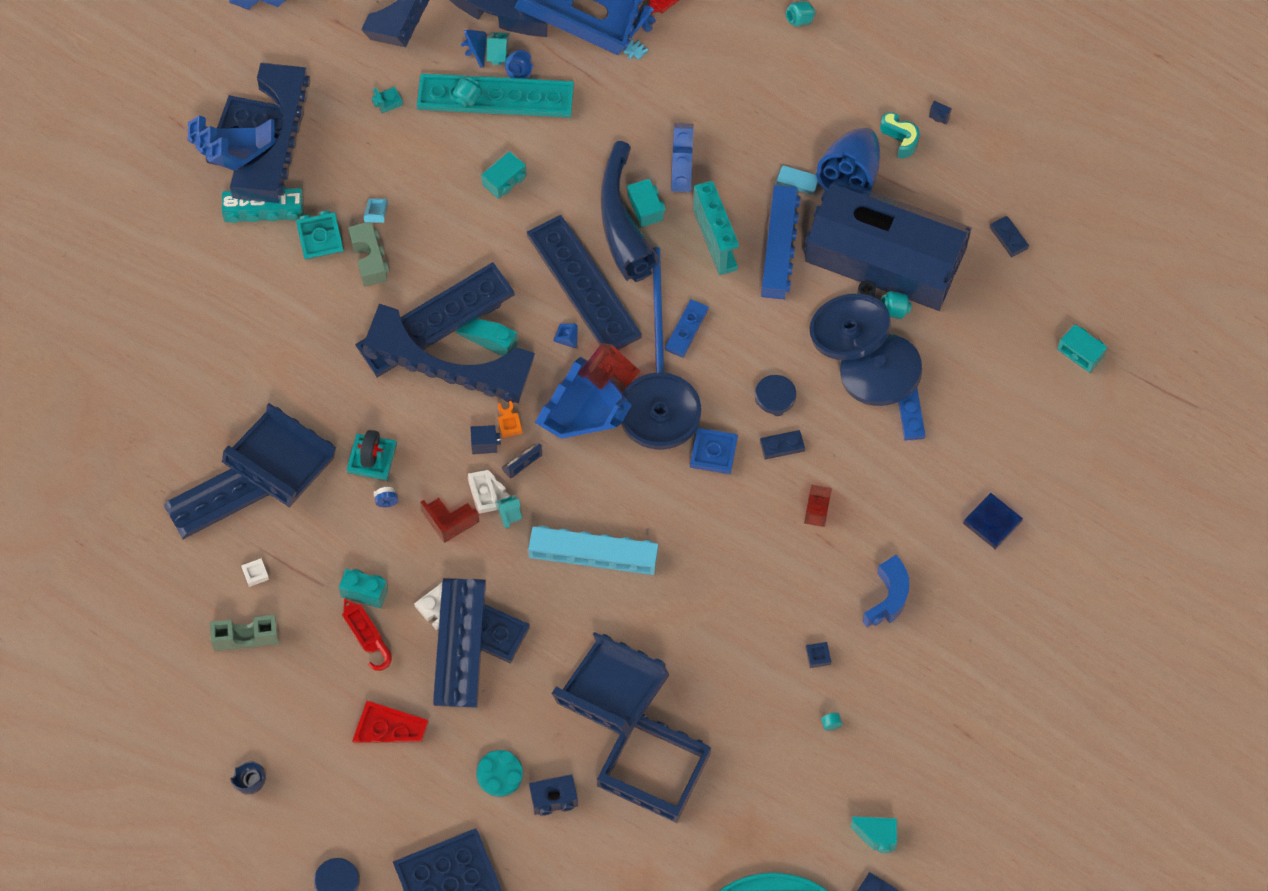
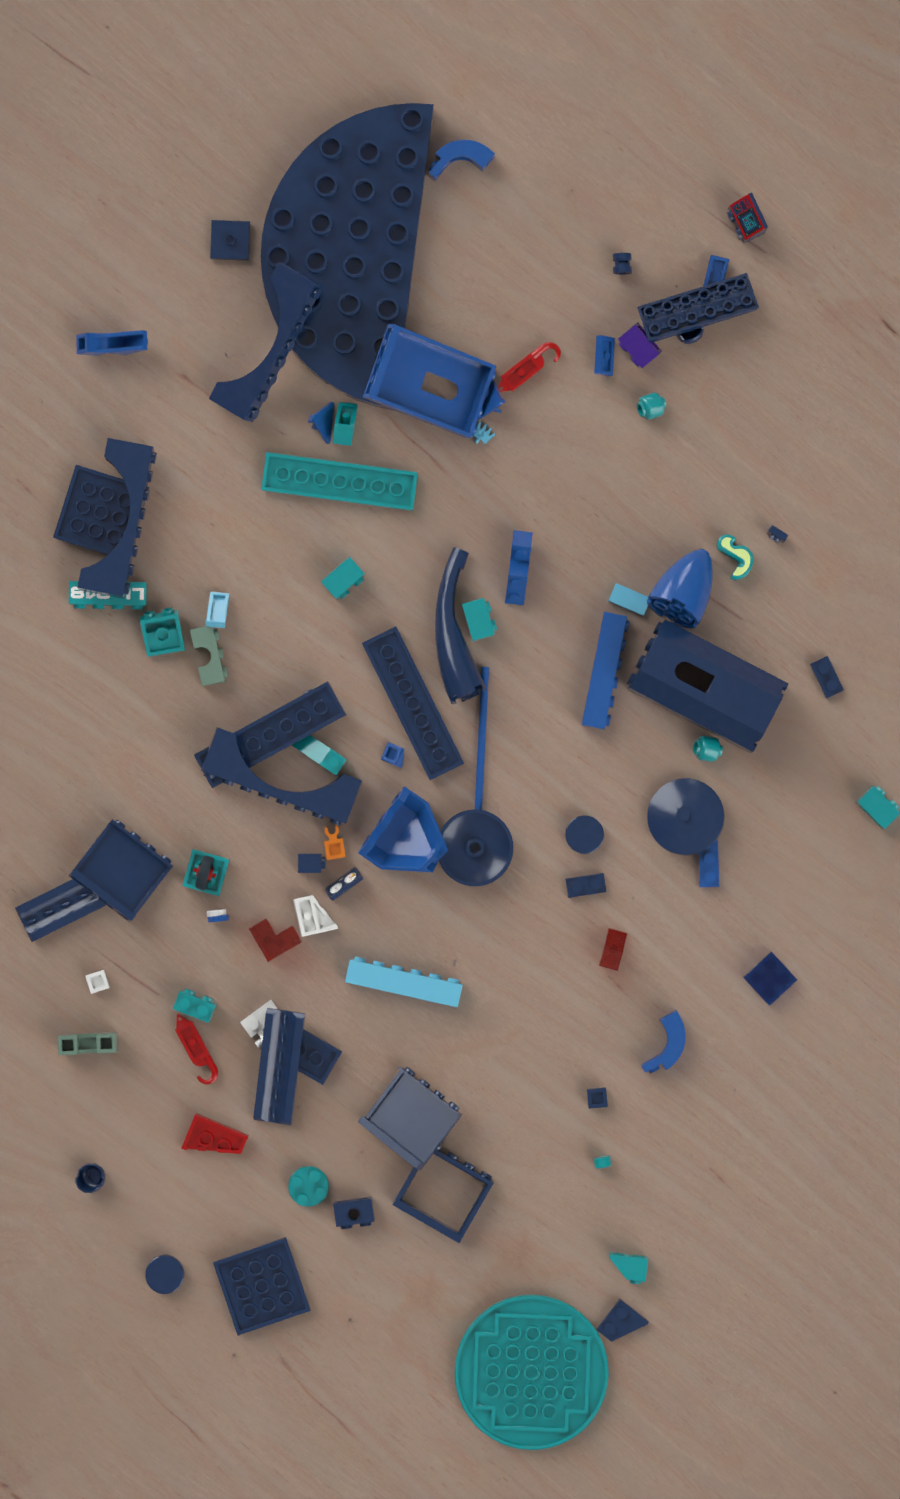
camera: 10 degrees right, 25 degrees up
blue panel [187,115,278,170] -> none
teal bracket [371,87,403,113] -> none
teal head [453,77,482,108] -> none
teal panel [495,495,522,528] -> none
blue hair [505,50,534,79] -> none
clear red panel [578,343,640,390] -> none
blue plate [665,299,709,358] -> none
blue plate [690,428,738,475] -> none
teal panel [693,181,739,275] -> none
dark blue dish [810,294,891,360] -> none
black bush [857,280,876,297] -> none

